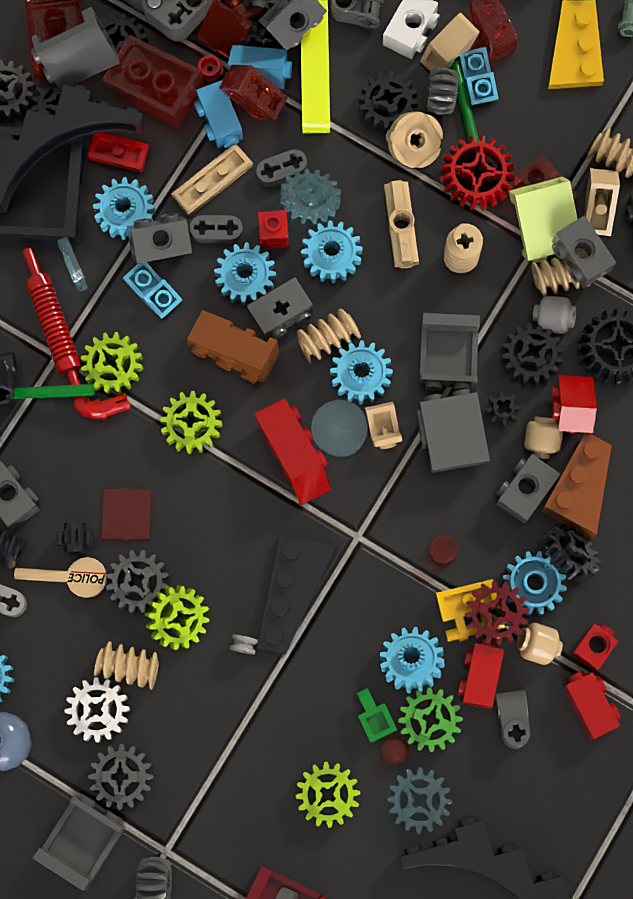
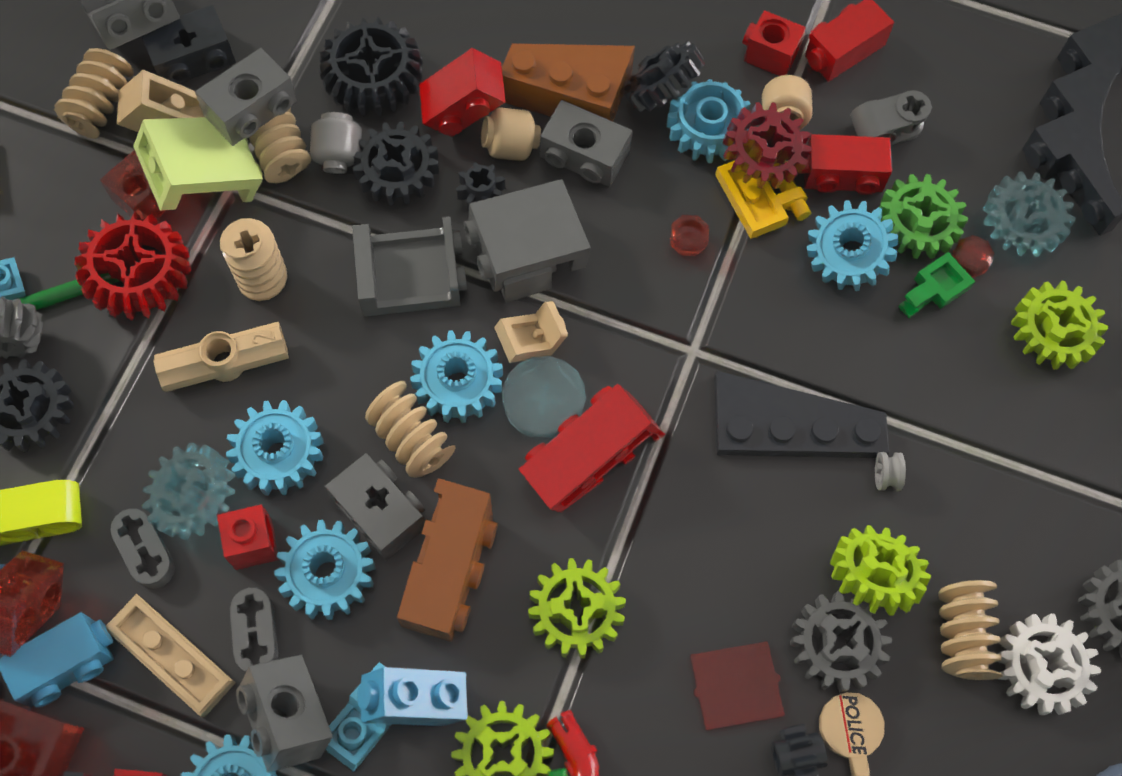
camera: 105 degrees left, 10 degrees down
tan plate [386,111,443,168] -> none
none -> dark azure brick [357,667,467,726]

